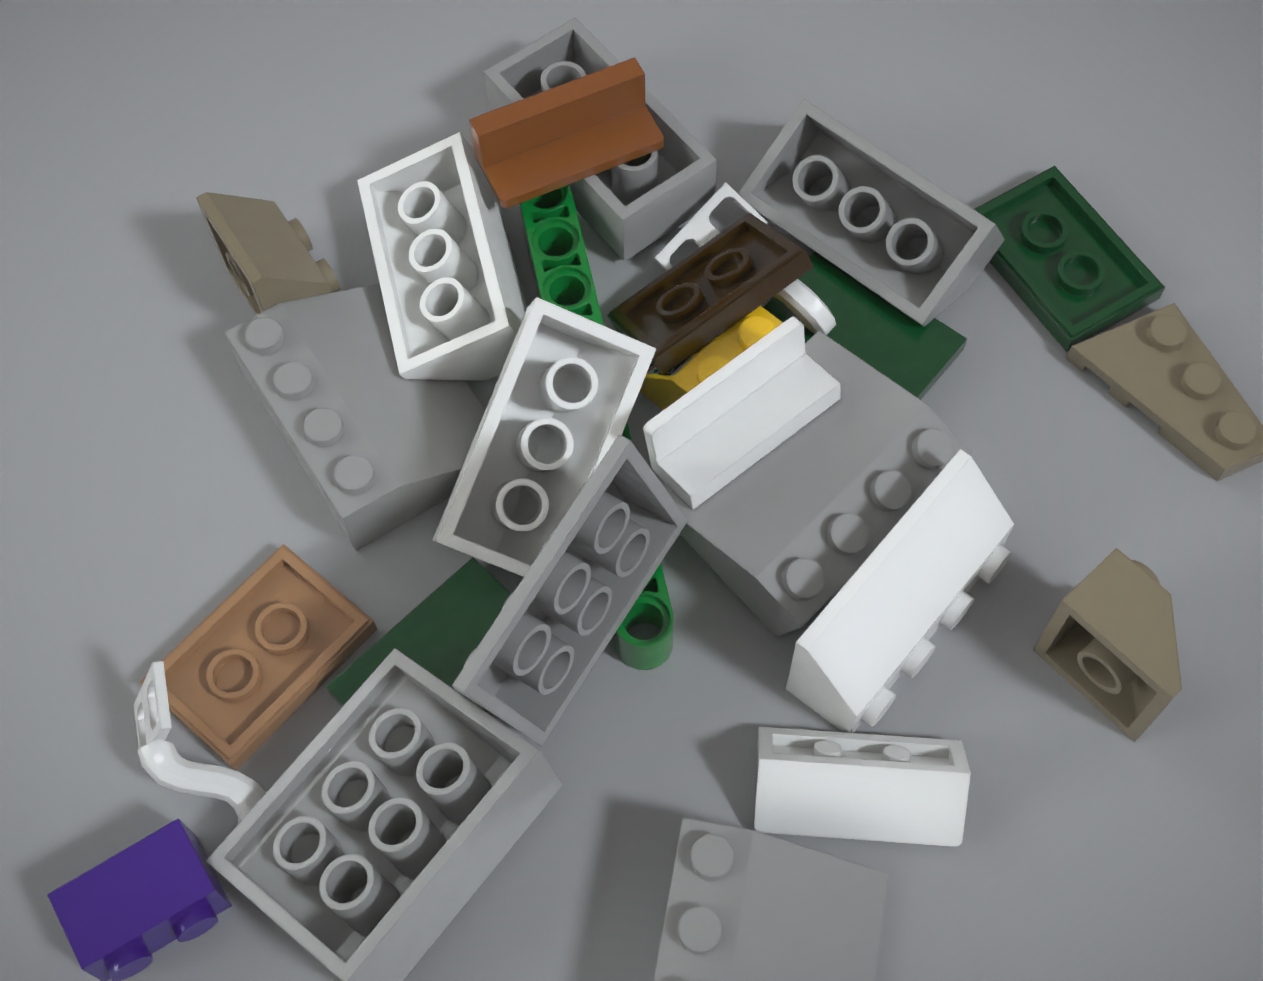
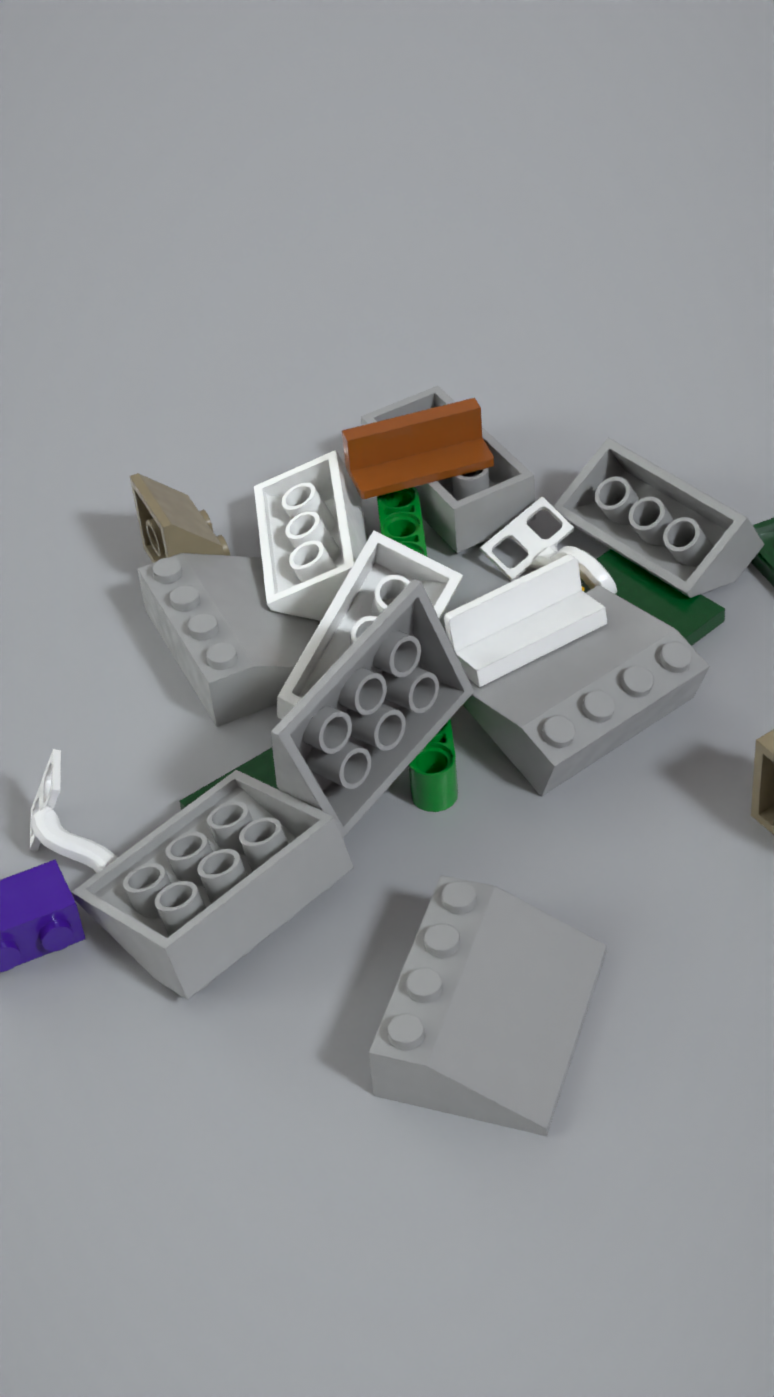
camera: 10 degrees right, 20 degrees down
medium nougat tile [140,544,377,771] -> none
dark brown tile [607,213,814,375] -> none
white panel [754,726,971,847] -> none
white slope [786,449,1014,733] -> none

